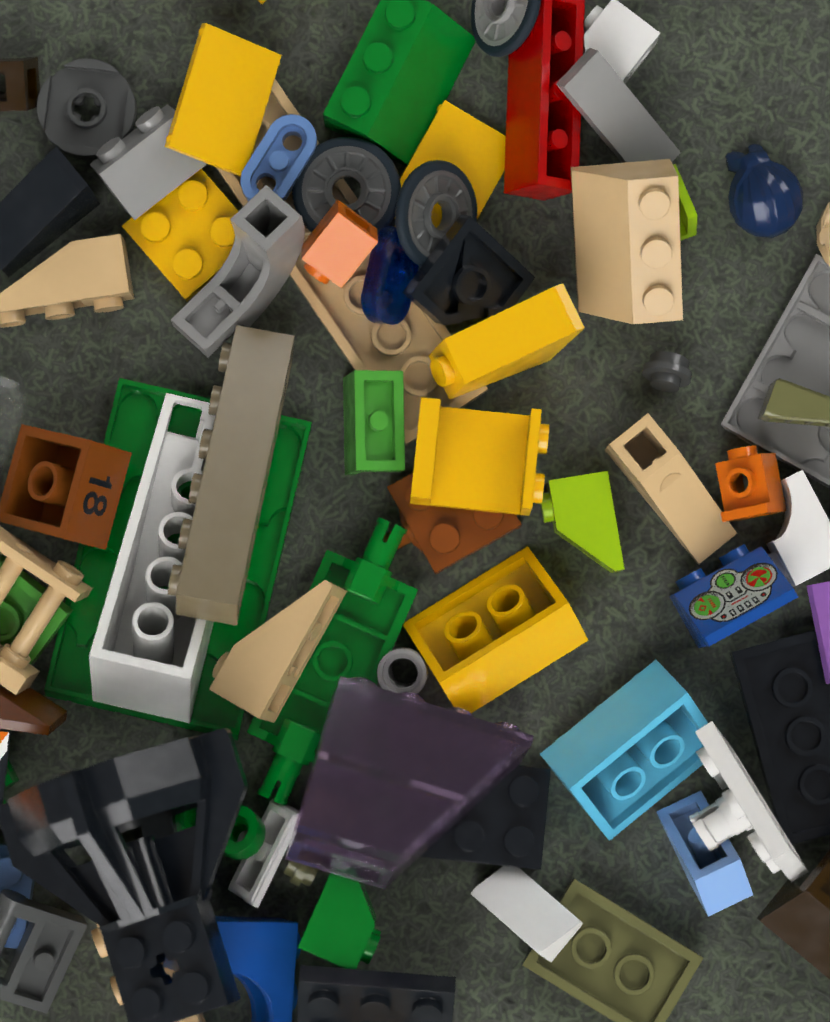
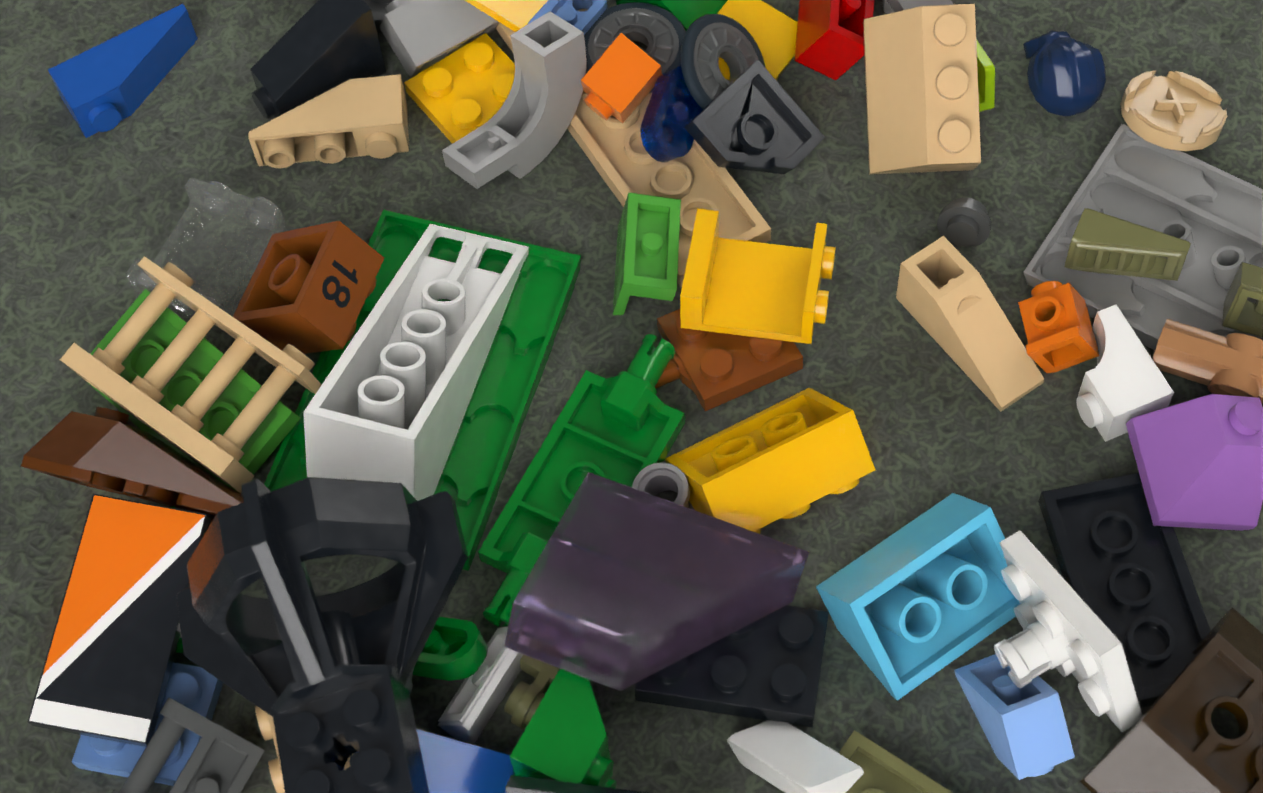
camera: 10 degrees right, 25 degrees down
dark tan brick [168,325,295,626] -> none
tan slope [209,580,347,723] -> none
yellow slope [428,283,585,400] -> none
lime slope [540,471,625,573] -> none
slope [669,544,798,648] -> none

